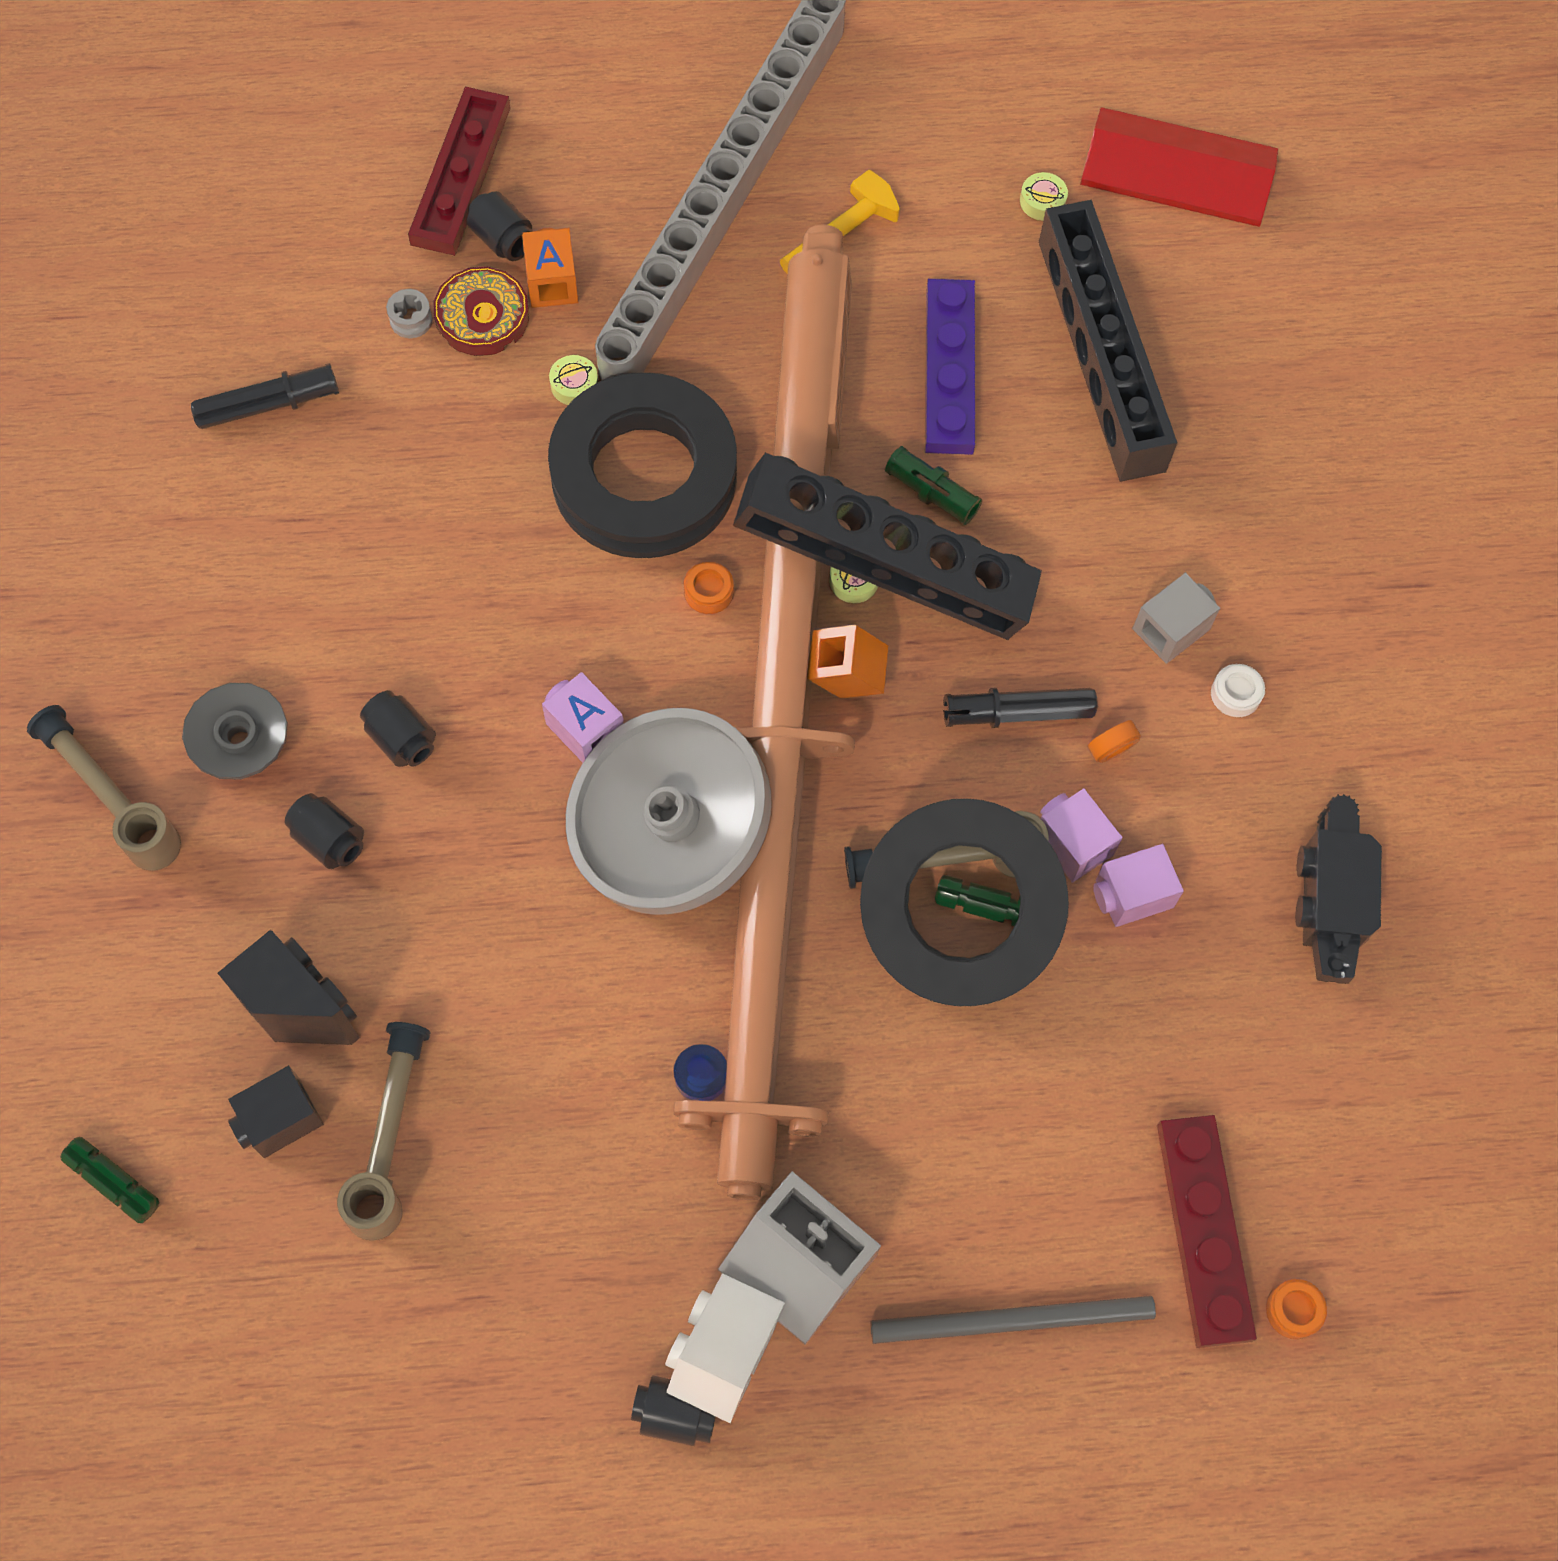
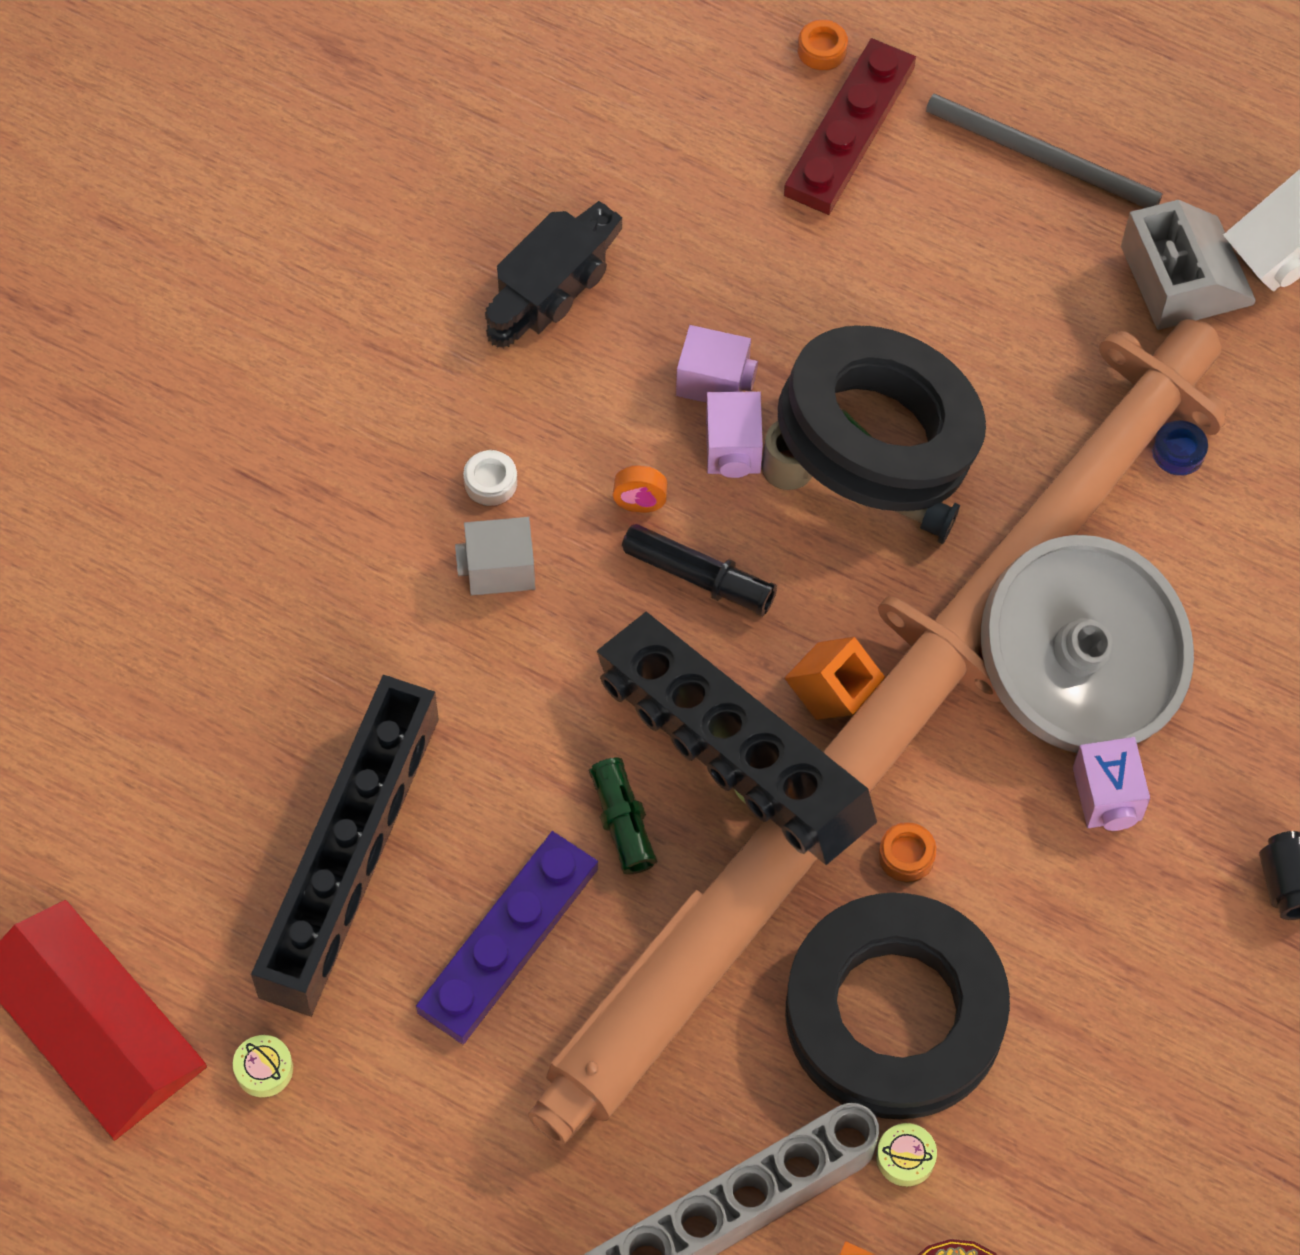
camera: 145 degrees left, 5 degrees down
yellow piece [780,170,900,274] -> none

